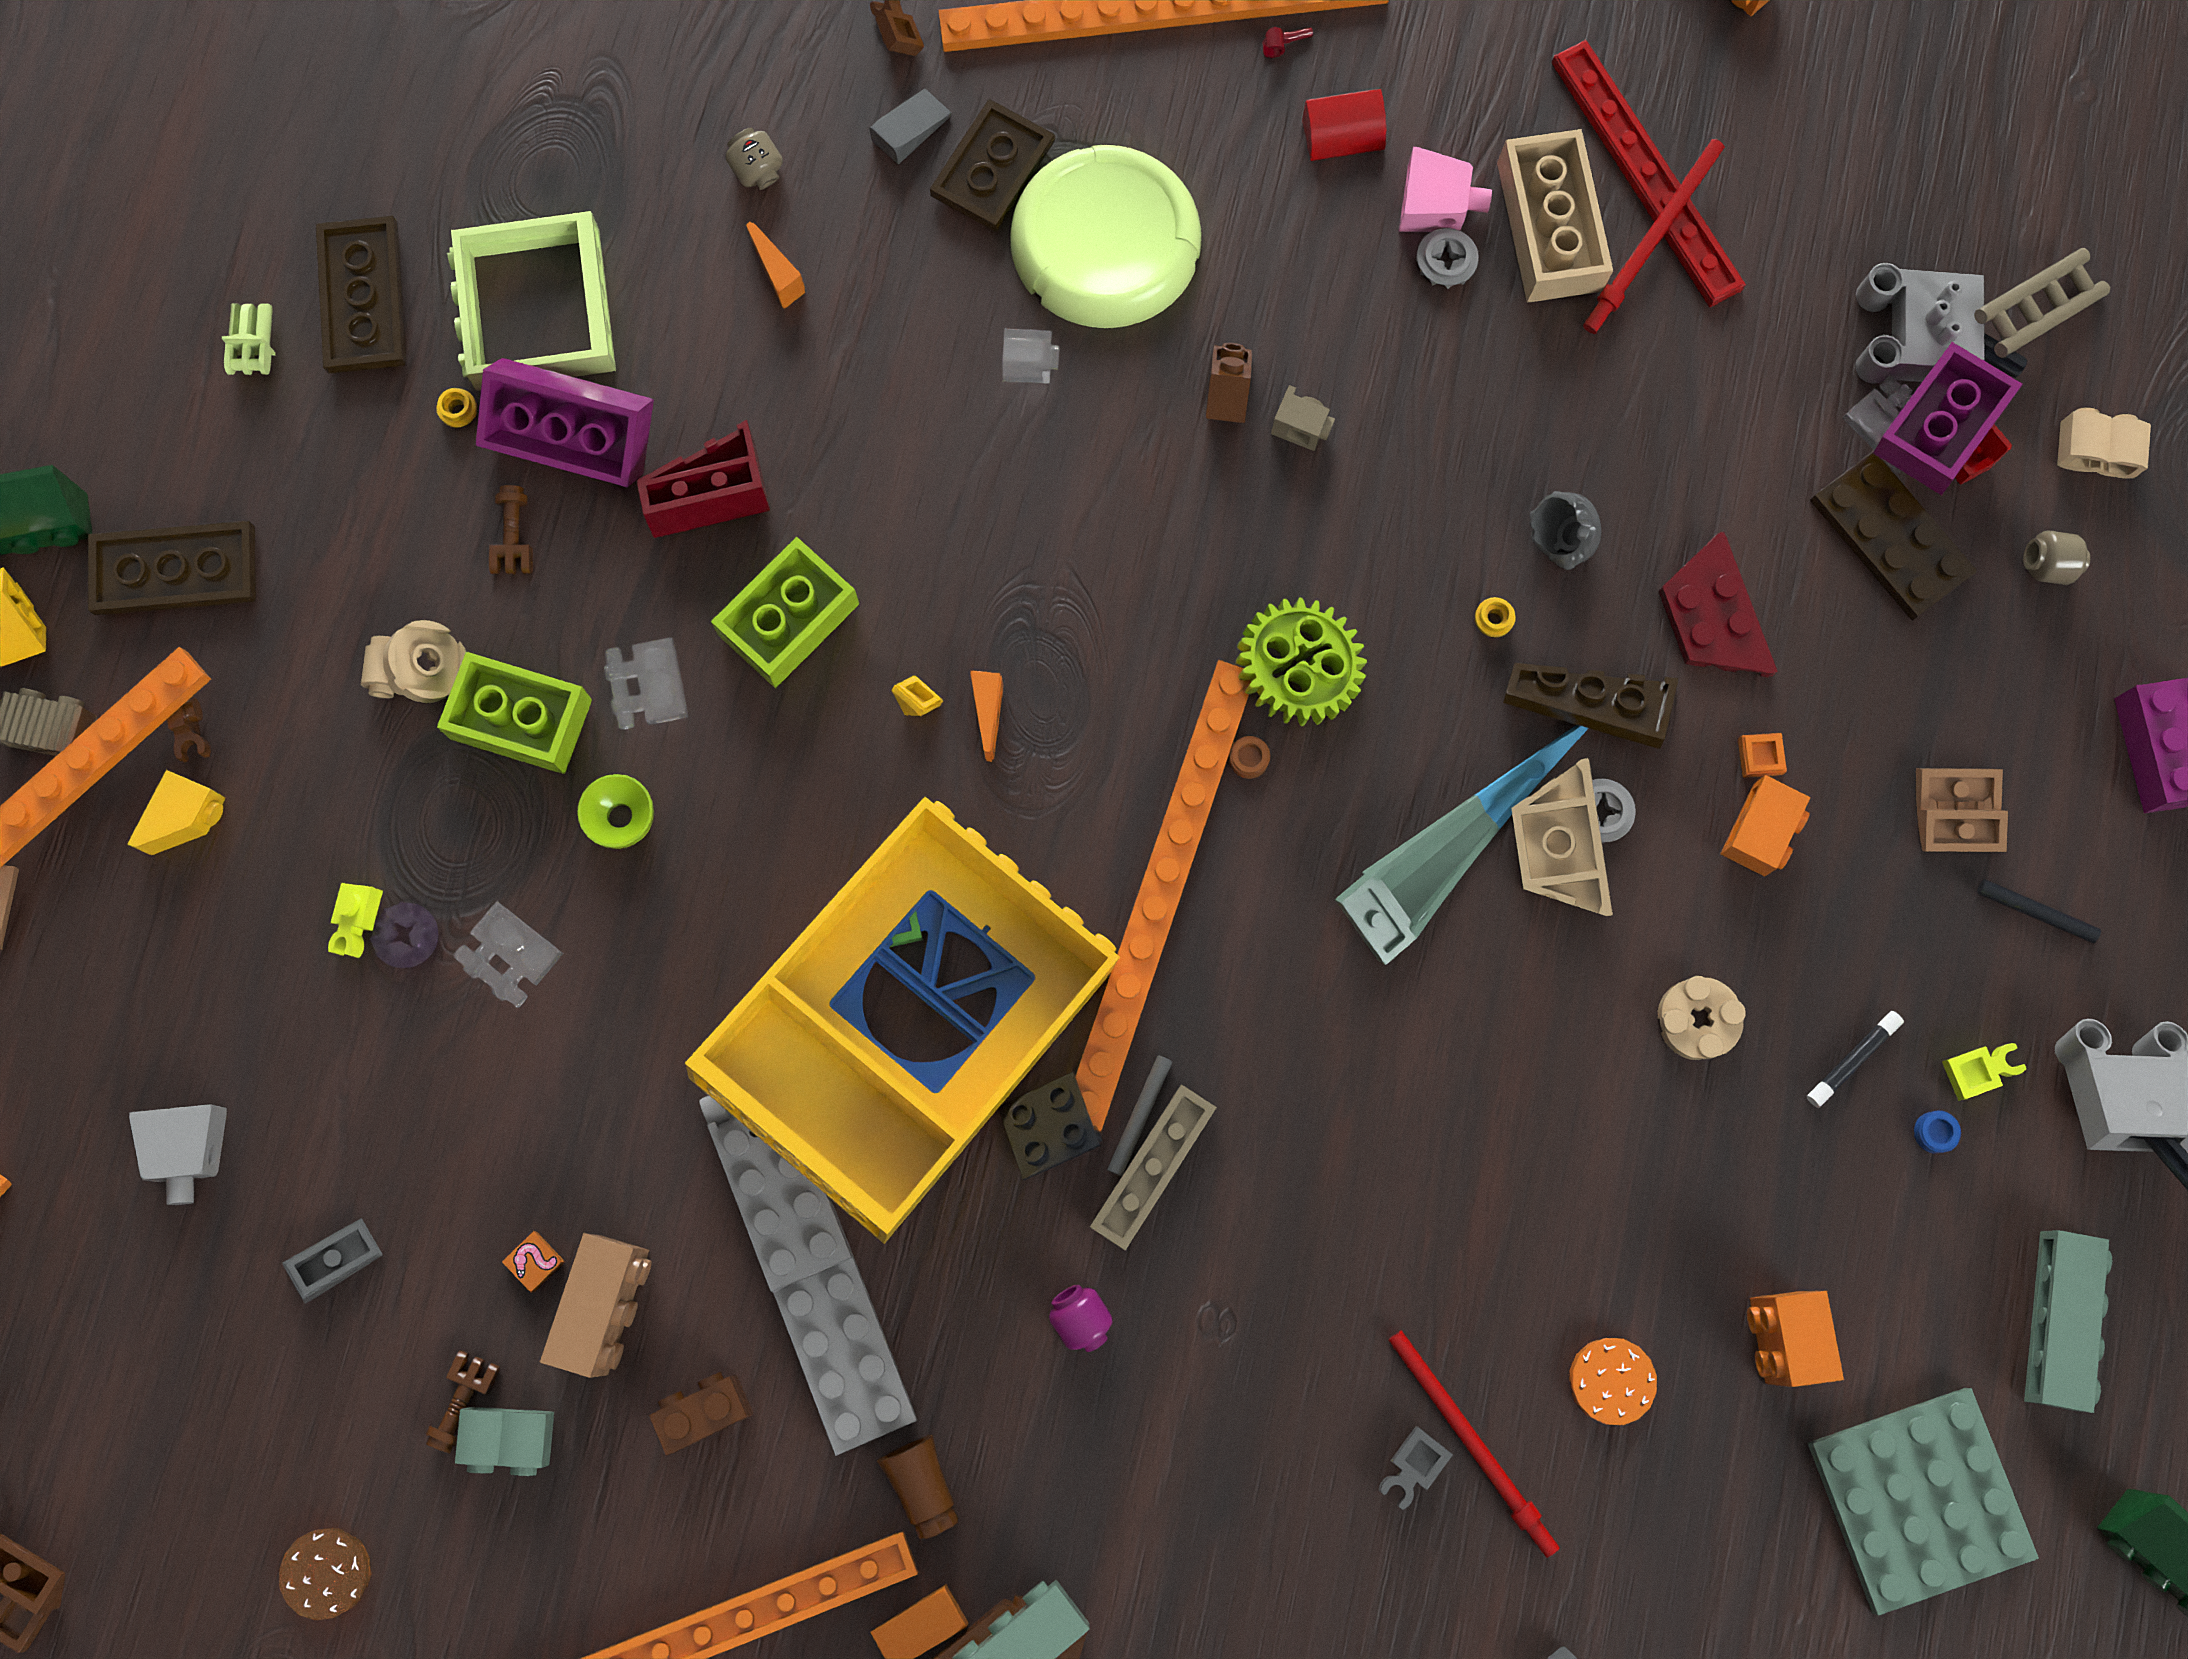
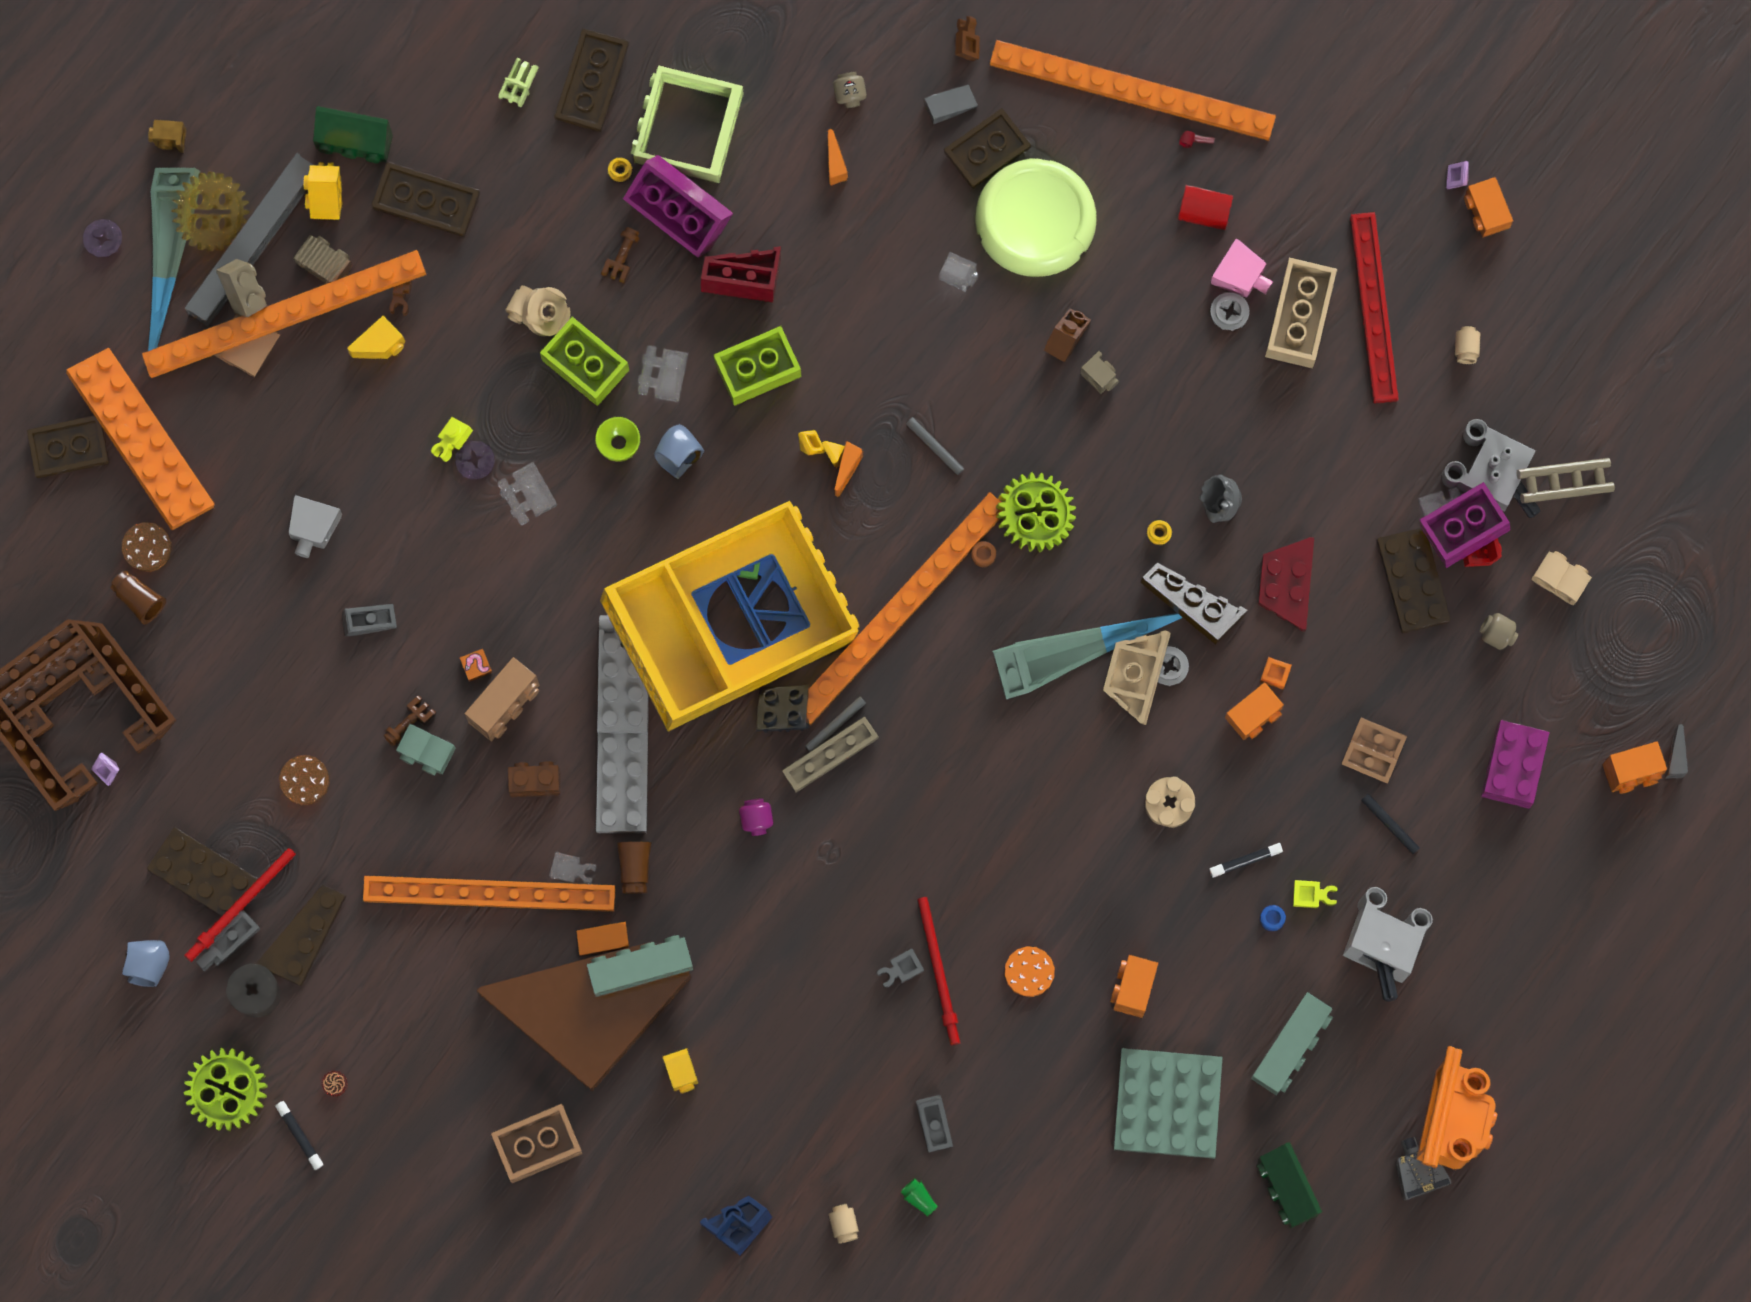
camera: 25 degrees right, 0 degrees up
red bar [1583,139,1725,334] -> none
none -> clear plate [549,852,597,884]
none -> sand blue piece [654,424,705,479]
none -> yellow slope [822,441,845,468]
none -> dark grey bar [906,417,964,475]
none -> tan brick [1455,326,1480,364]

